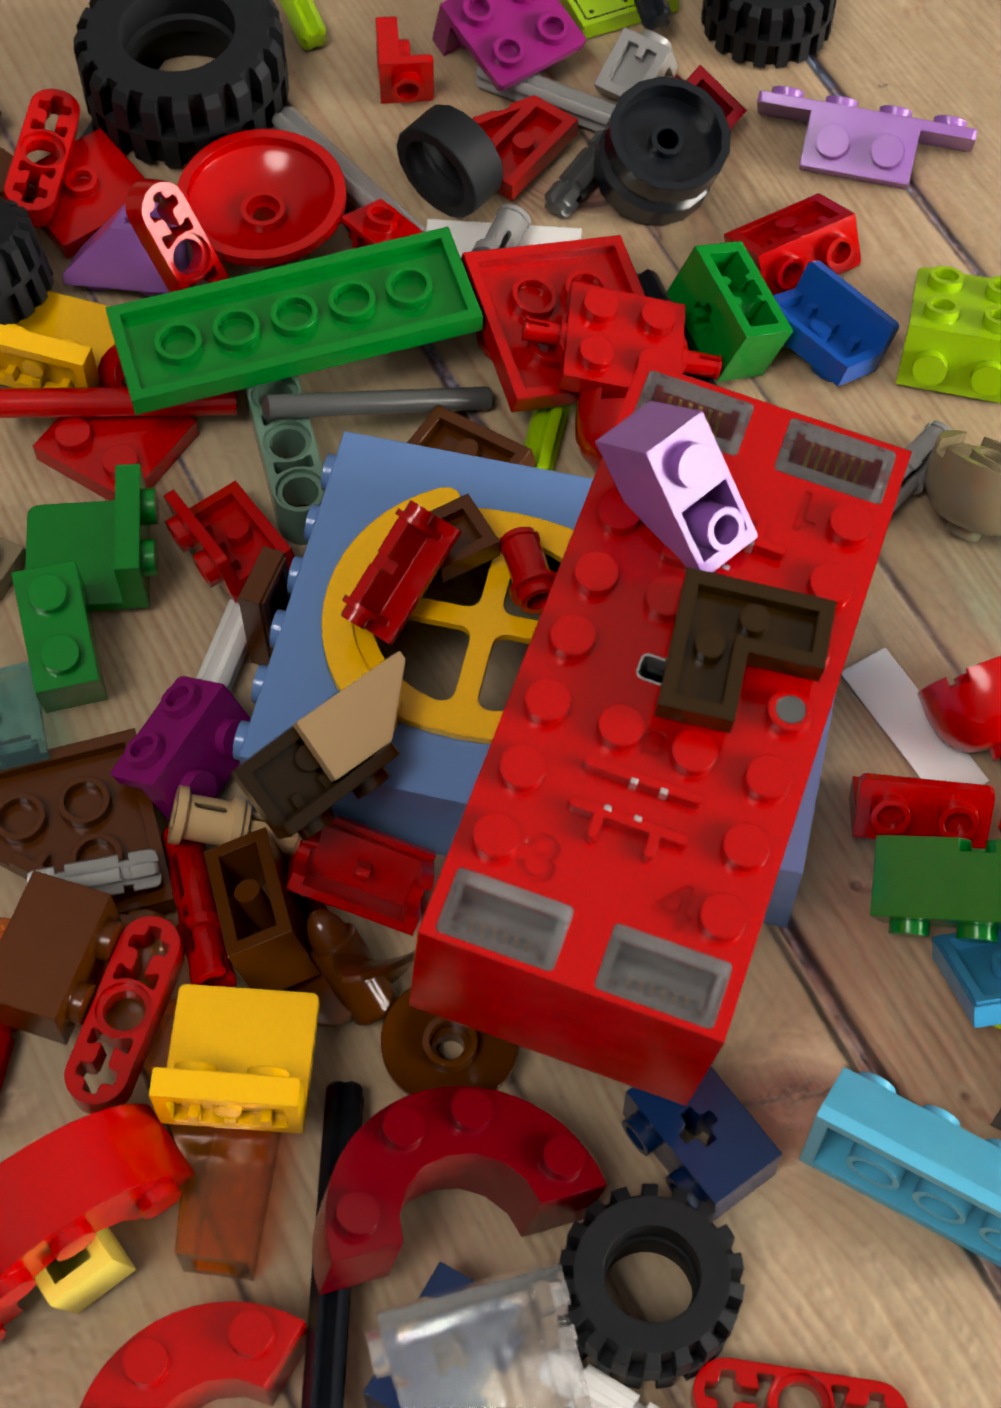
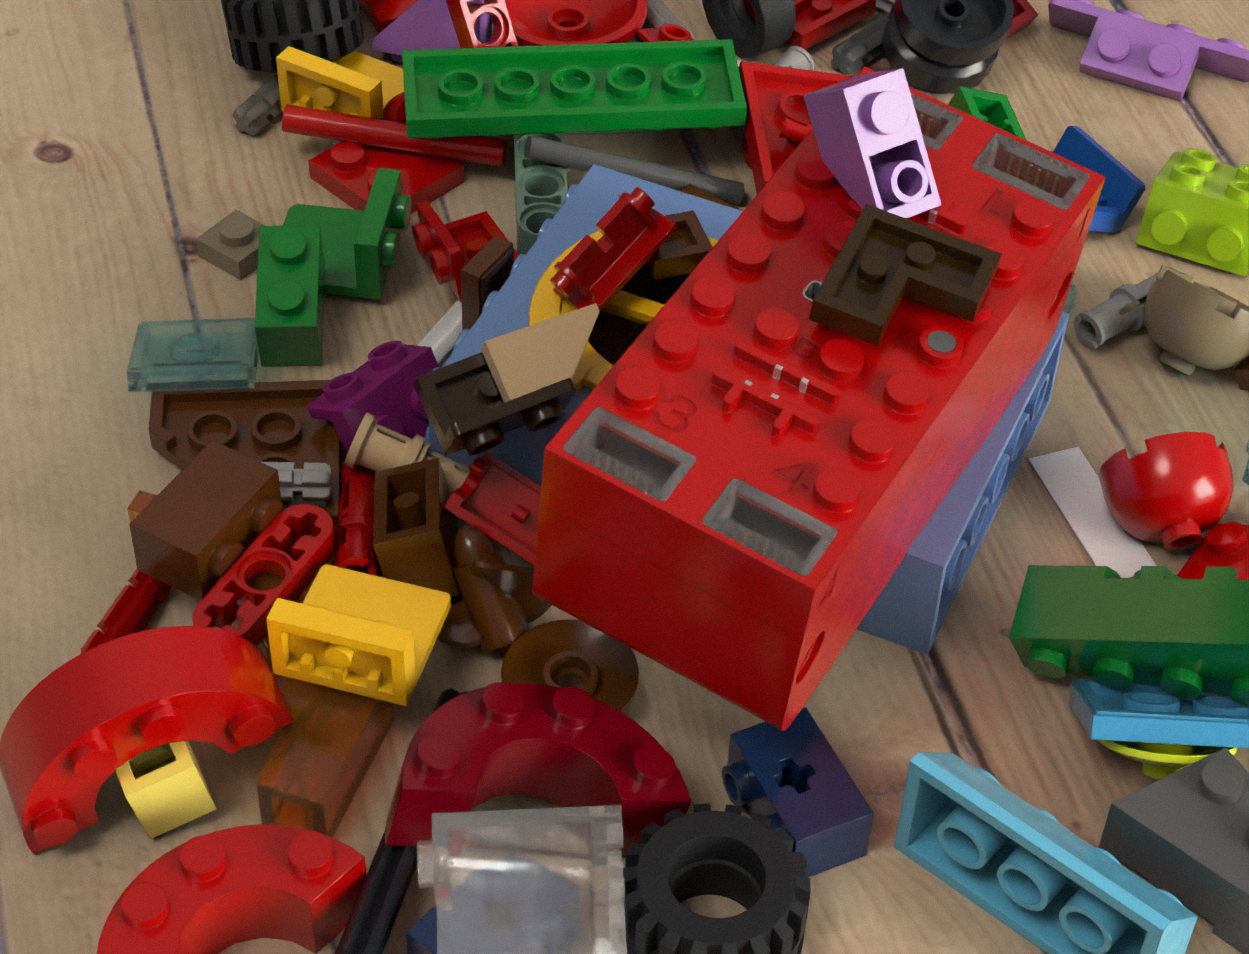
camera: 10 degrees right, 15 degrees down
red bracket [724,193,861,295] -> none
red bracket [849,773,996,849] -> none

